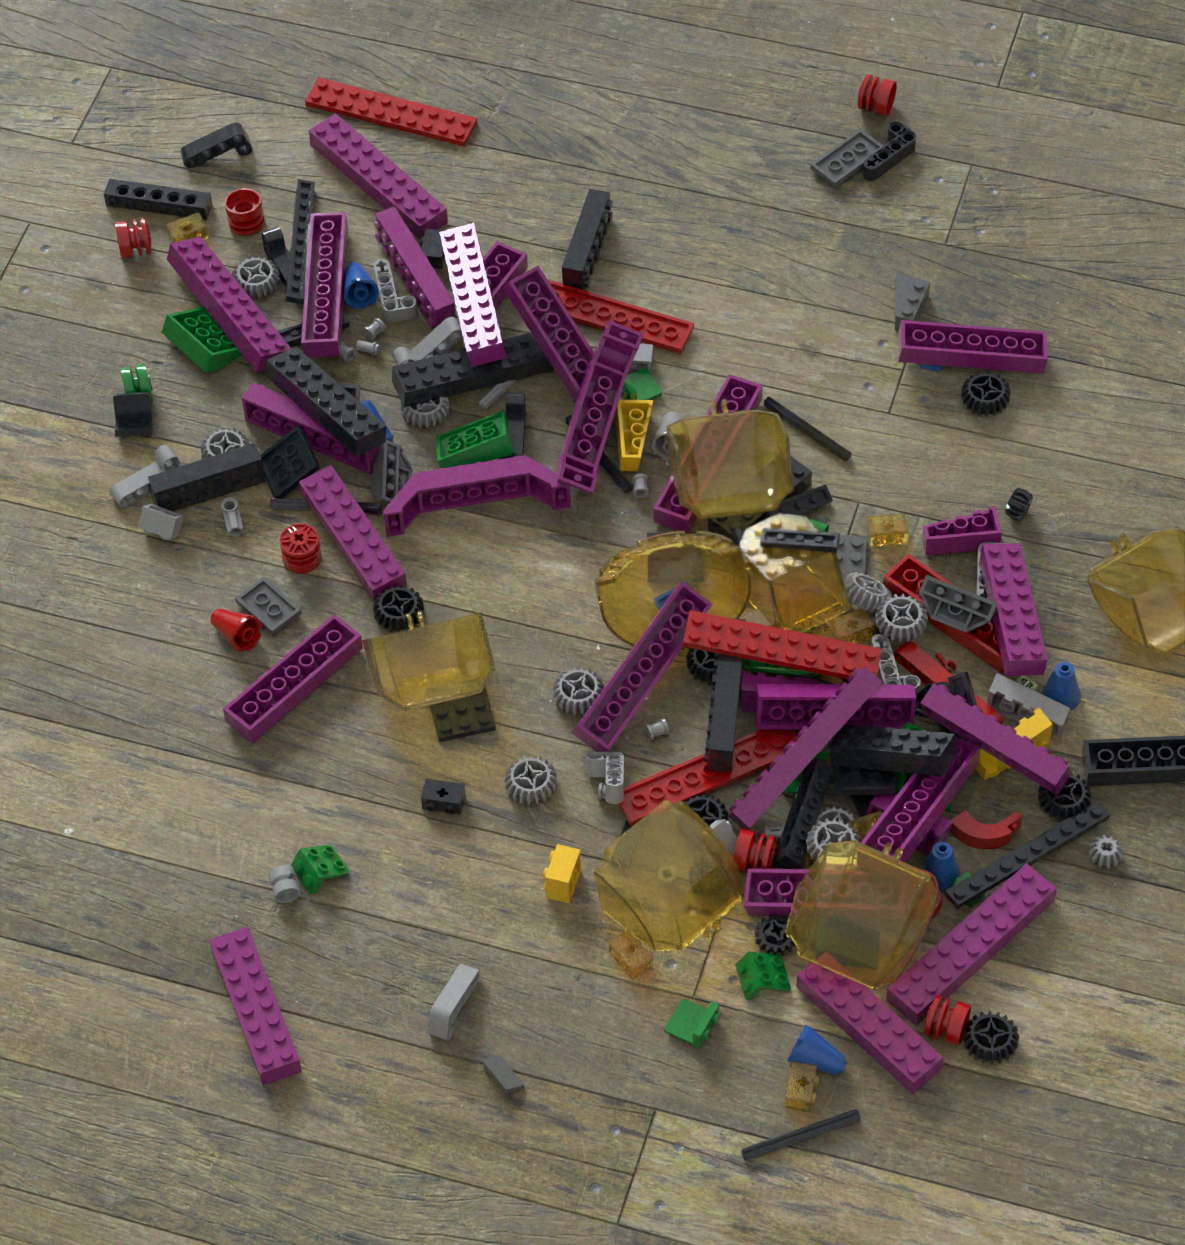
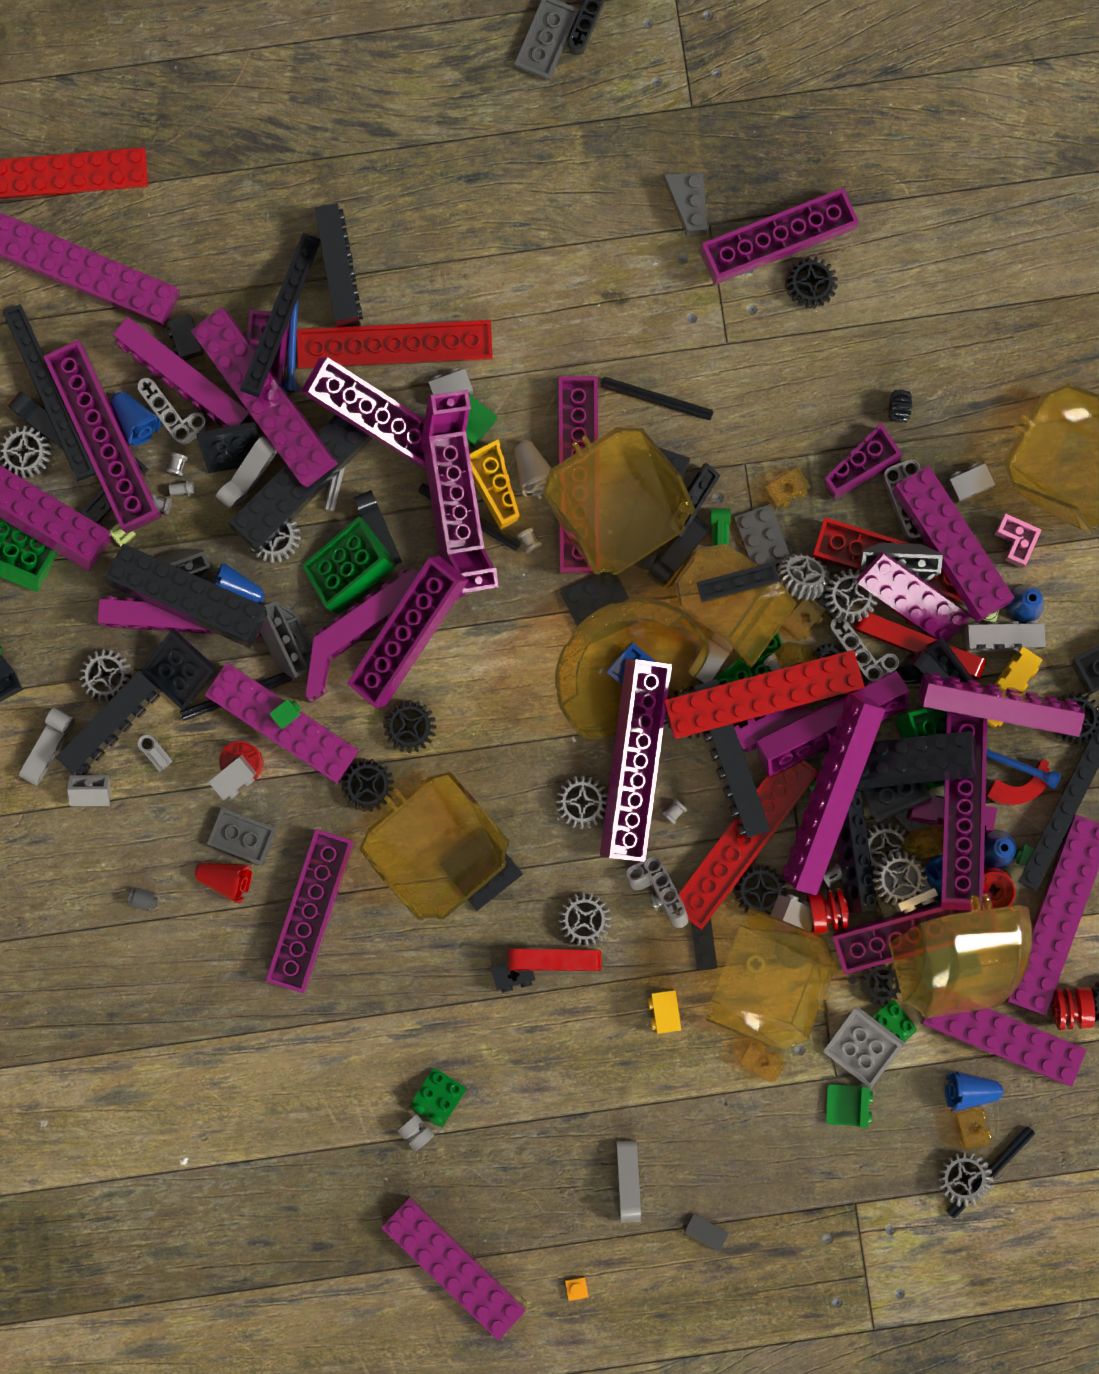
camera: 25 degrees left, 30 degrees up
none -> dark grey brick [128,888,159,912]
none -> black plate [196,422,259,473]
none -> light grey brick [209,755,257,800]
none -> black plate [240,233,321,398]
none -> green brick [269,699,301,729]
none -> blue piece [283,300,298,392]
none -> magenta brick [347,556,469,708]
none -> black gear [383,700,437,753]
none -> red beam [508,949,602,971]
none -> light orange plate [565,1277,589,1301]
none -> light grey plate [823,1006,905,1089]
none -> plate [856,551,971,642]
none -> light grey gear [938,1152,994,1208]
none -> light grey brick [947,463,995,503]
none -> blue piece [987,749,1061,788]
none -> bright pink brick [994,514,1041,568]

